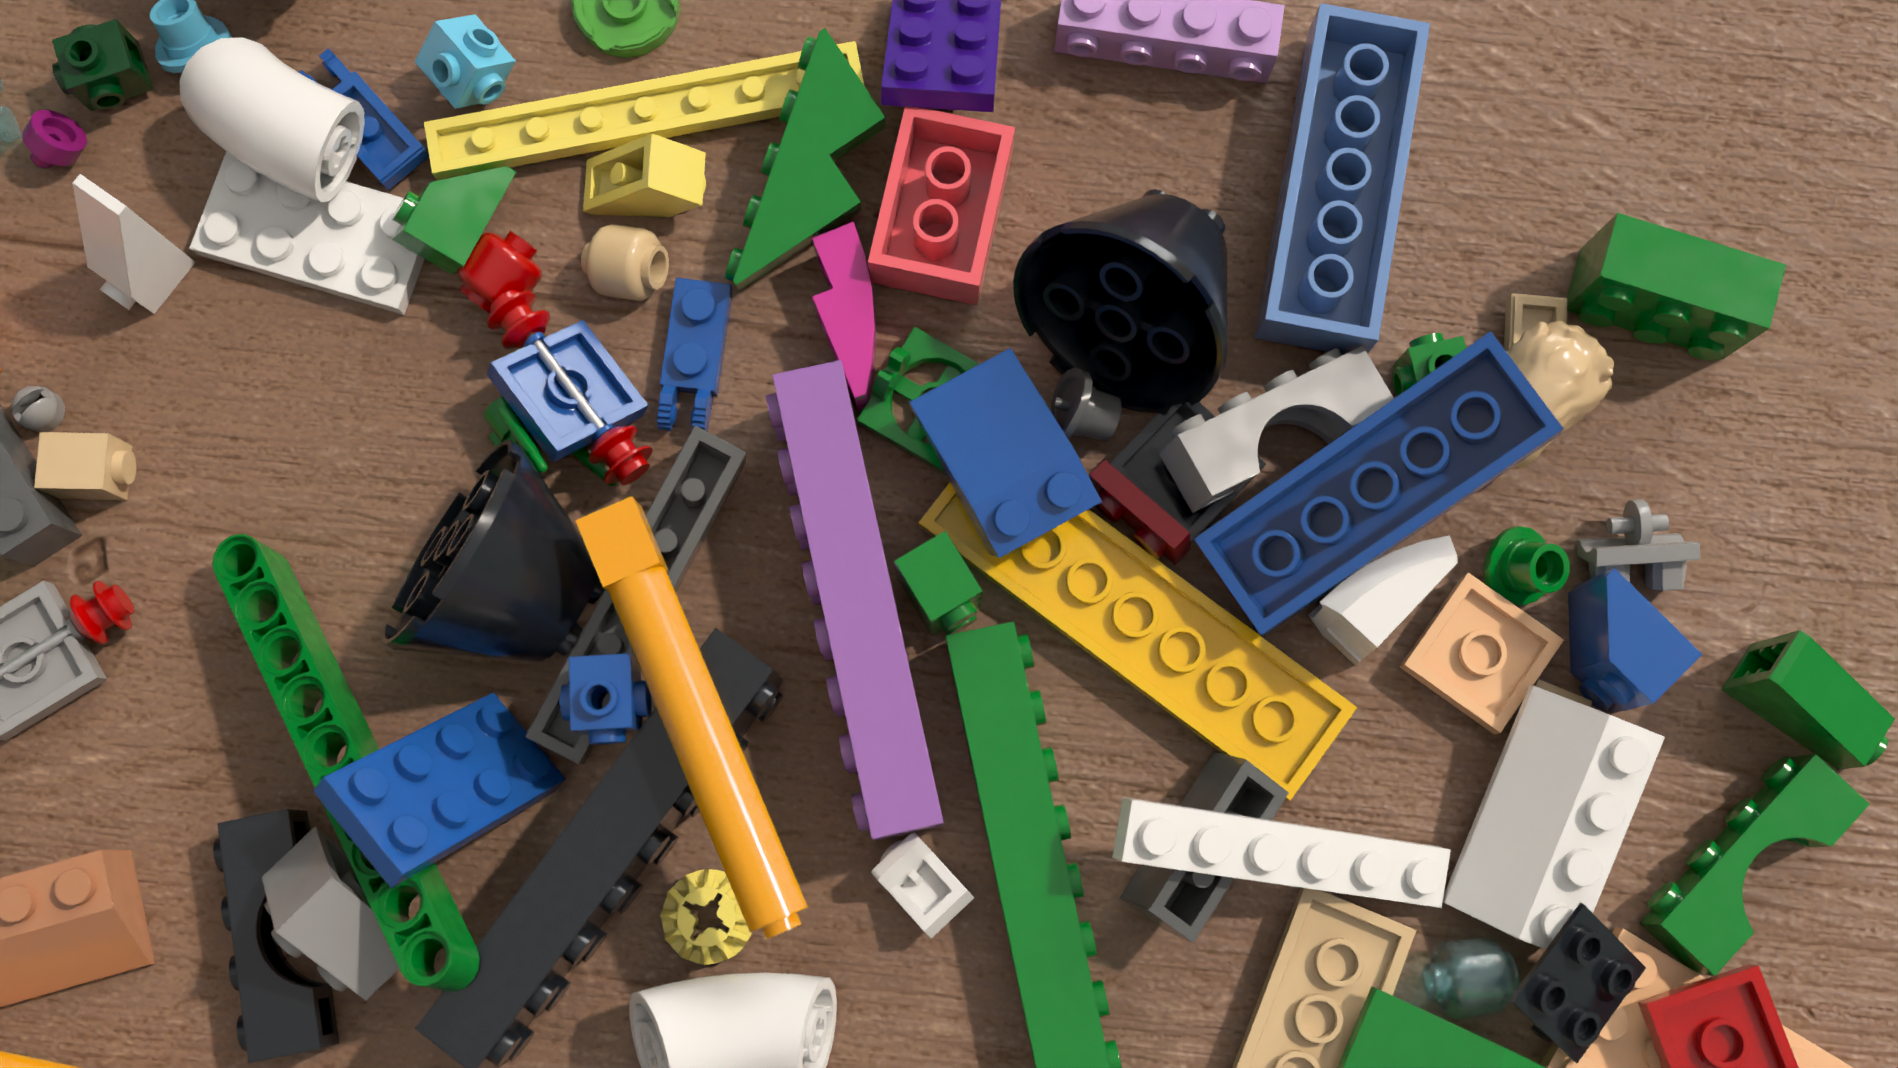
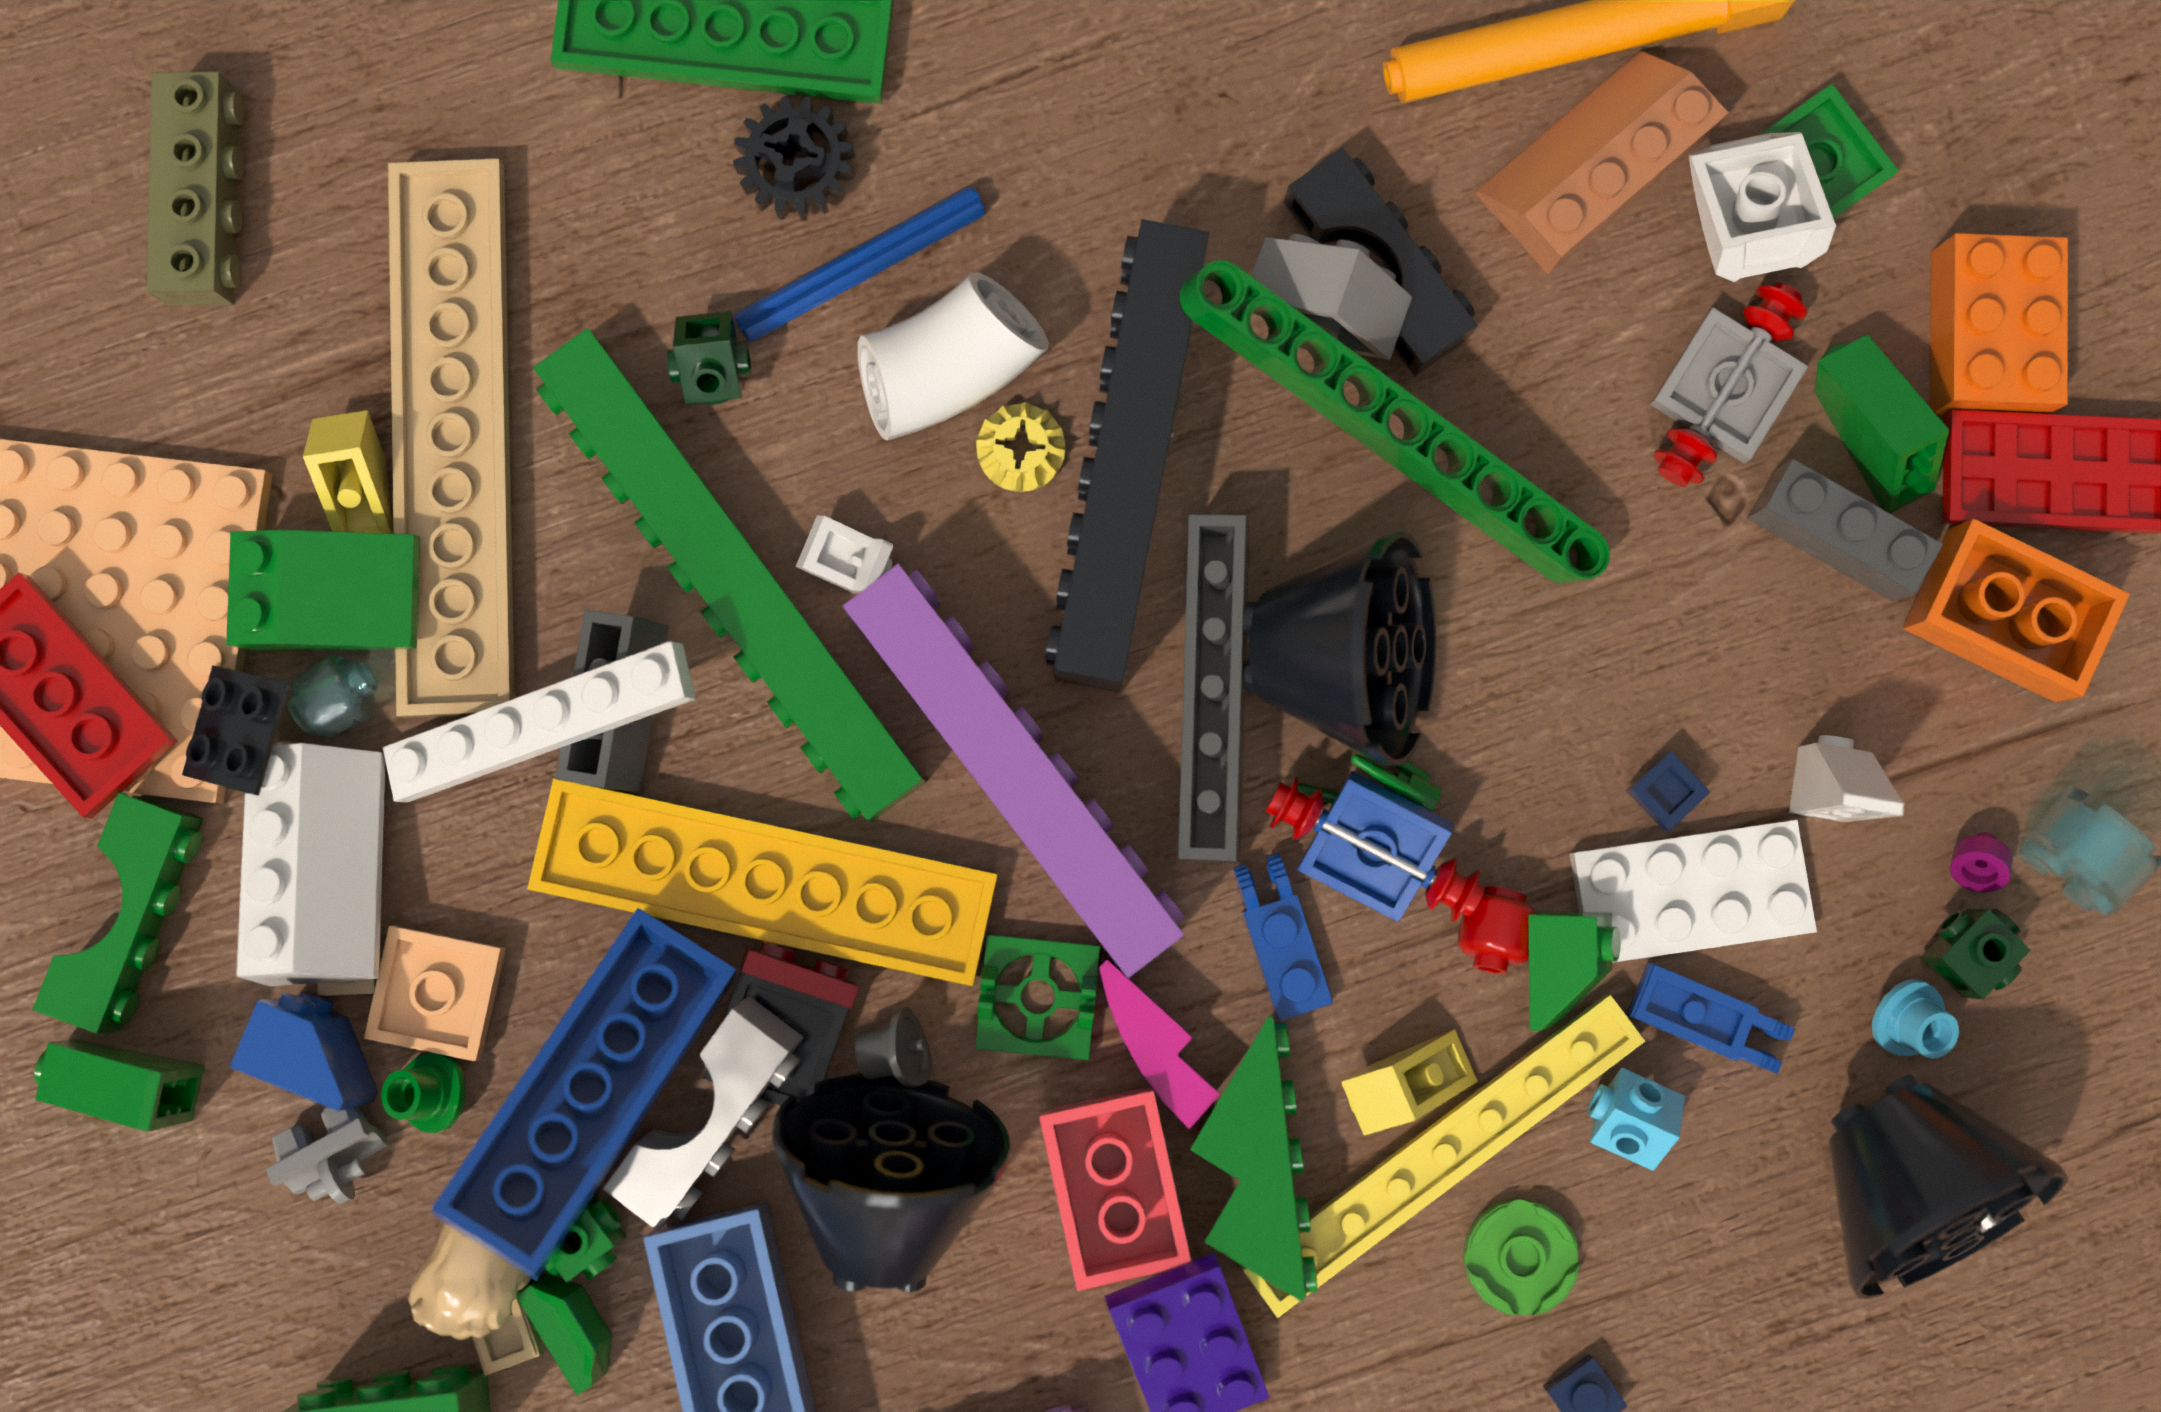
camera: 155 degrees right, 5 degrees up
light grey hinge [11,386,65,433] -> none
tan brick [34,432,137,500] -> none
white brick [179,37,365,203] -> none
blue plate [313,692,566,888] -> none
blue brick [560,653,652,745] -> none
light orange brick [575,496,808,939] -> none
tan head [581,224,669,301] -> none
green brick [894,531,982,636] -> none
blue slope [908,348,1102,558] -> none
white slope [1308,535,1457,665] -> none
none -> green slope [517,1274,613,1396]
none -> dark blue plate [1625,751,1710,831]

